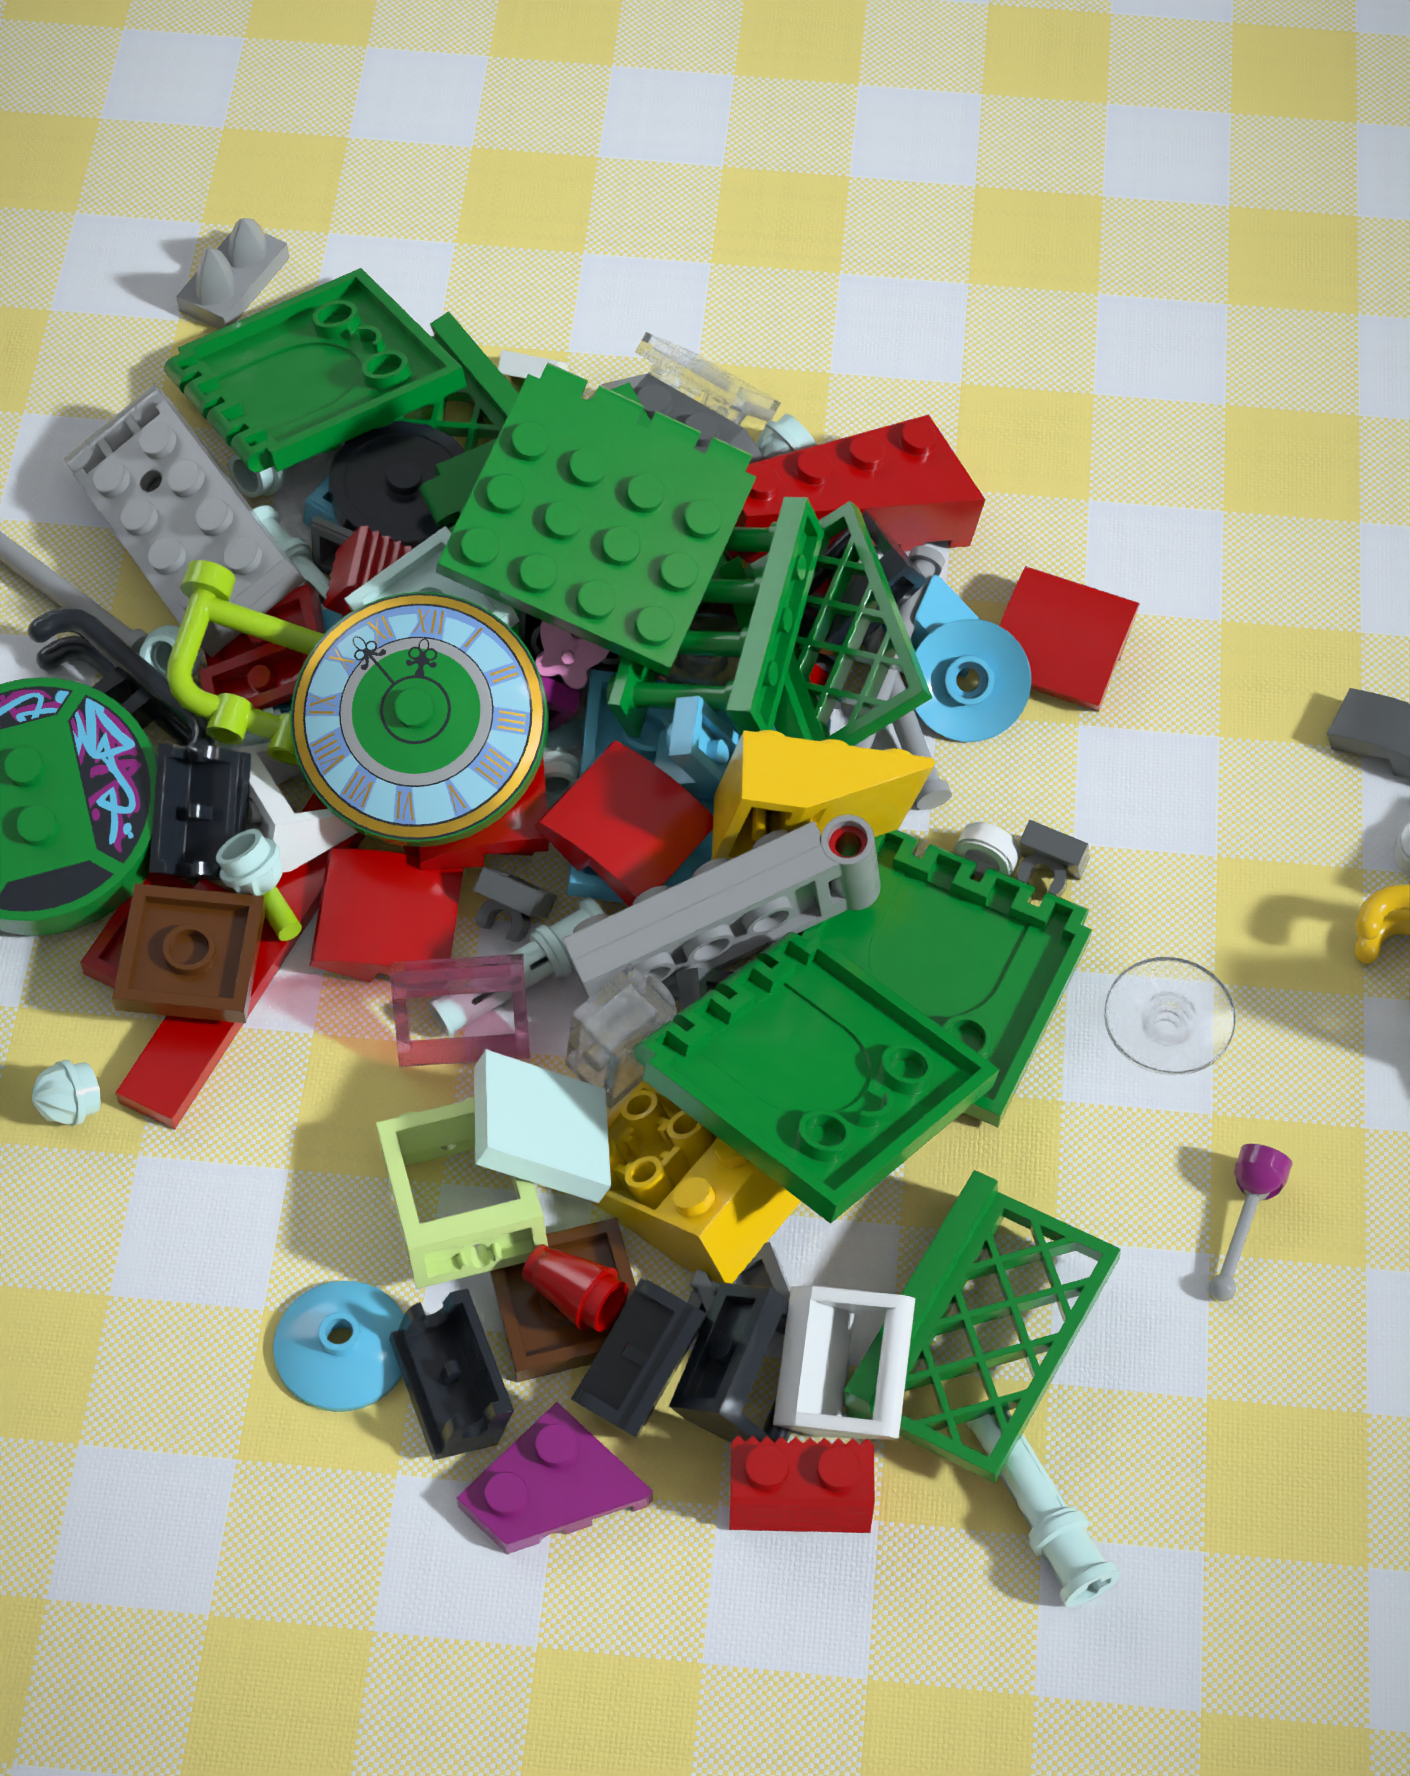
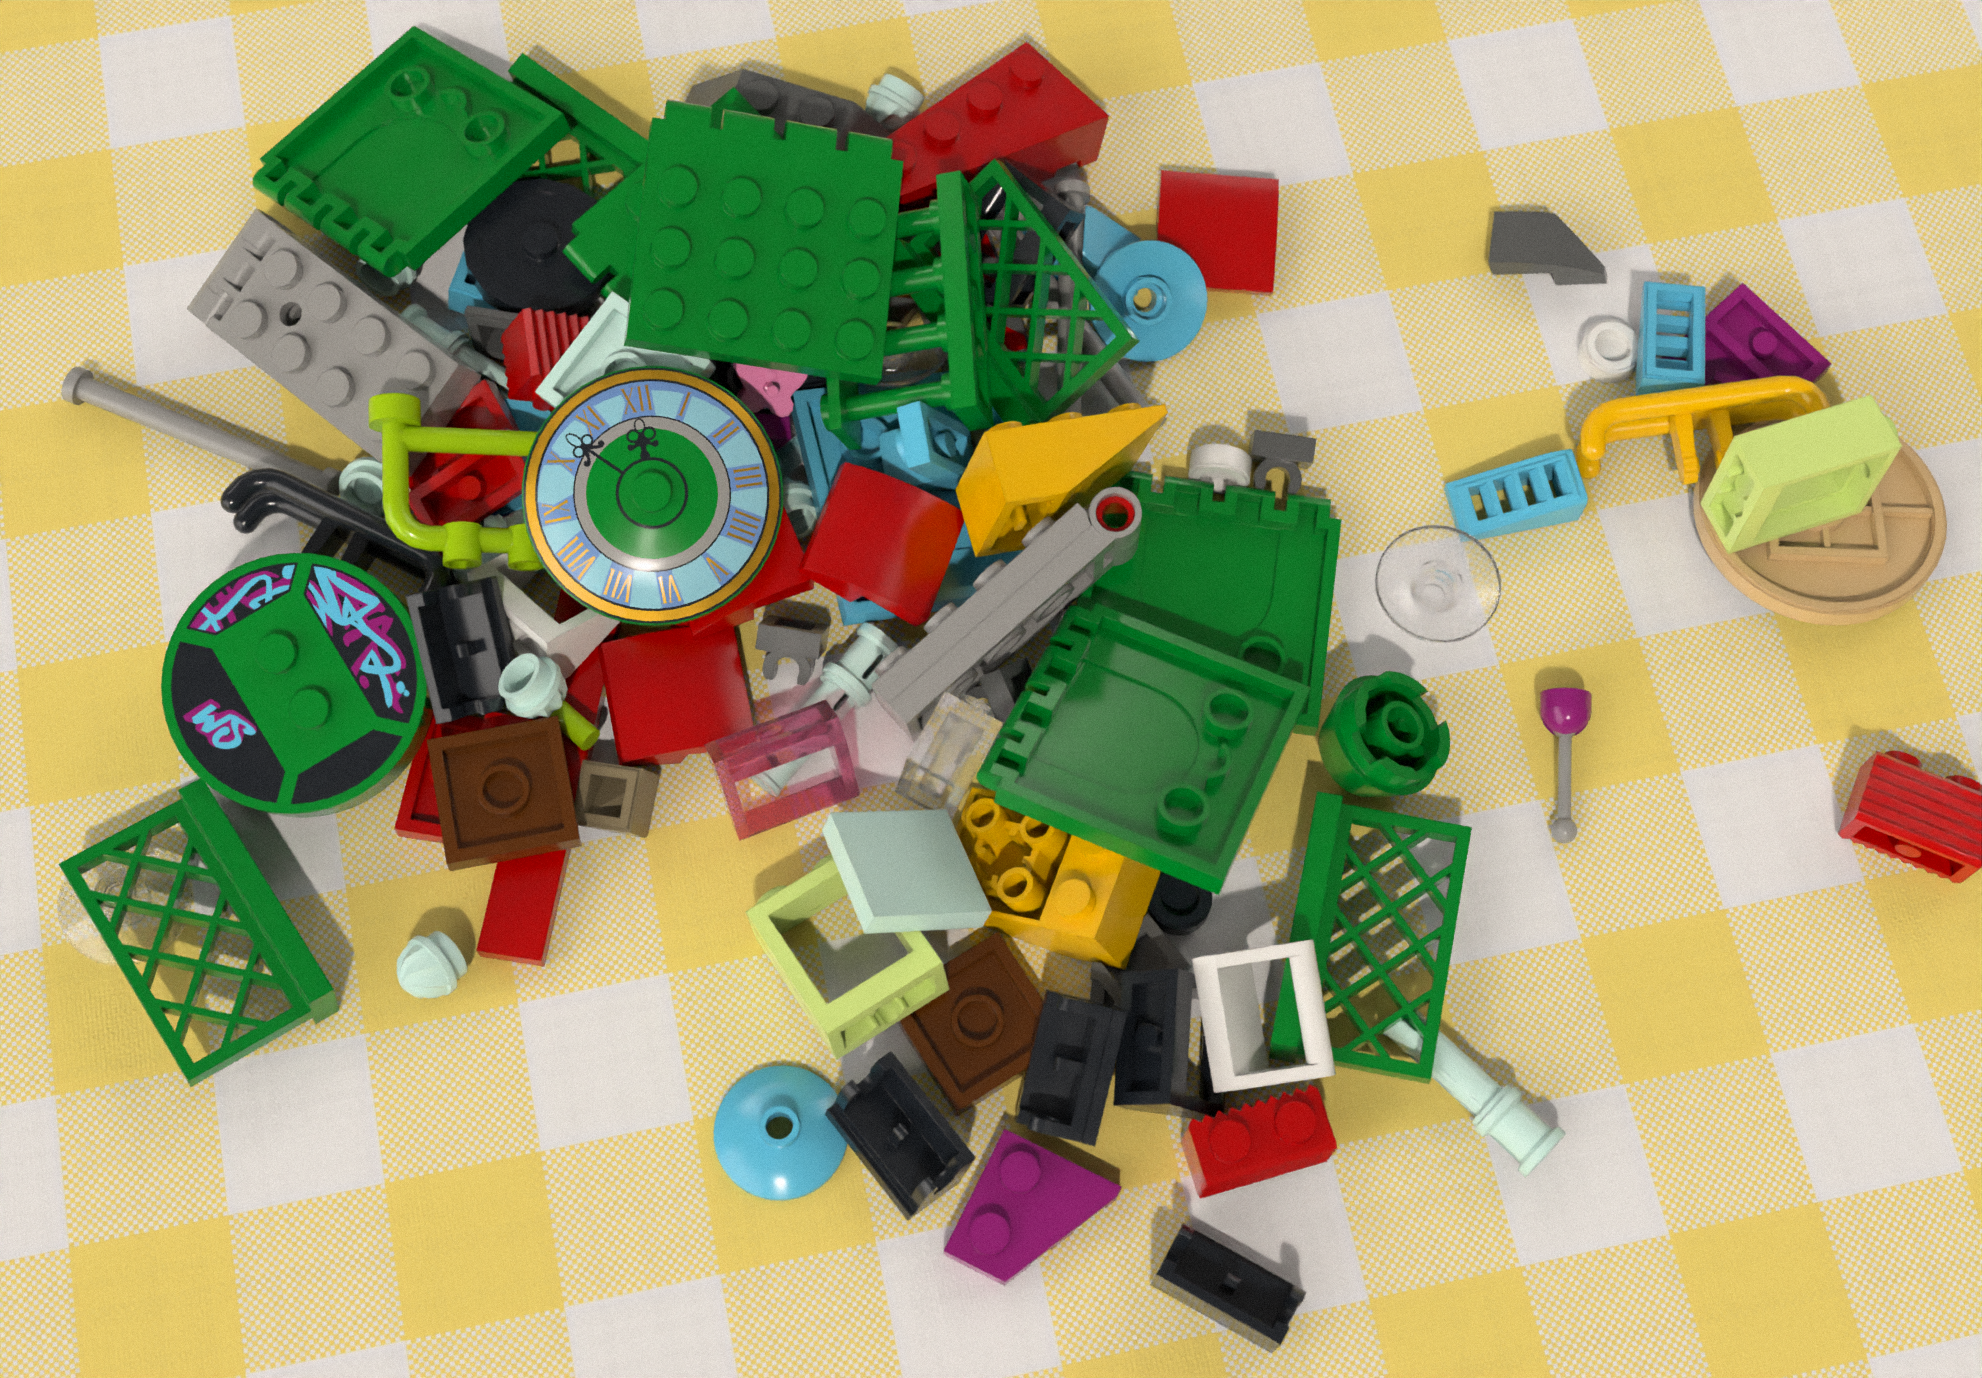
camera: 20 degrees left, 10 degrees up
light grey tile [176,218,289,329] -> none
white tile [498,350,568,379] -> none
red cone [522,1244,628,1332] -> none
clear hinge [635,332,781,425] -> none
none -> dark tan slope [574,760,659,838]
none -> black tile [1146,872,1212,936]
none -> black hinge [1150,1223,1306,1353]
none -> green cone [1318,671,1450,797]
none -> medium azure slope [1444,449,1588,543]

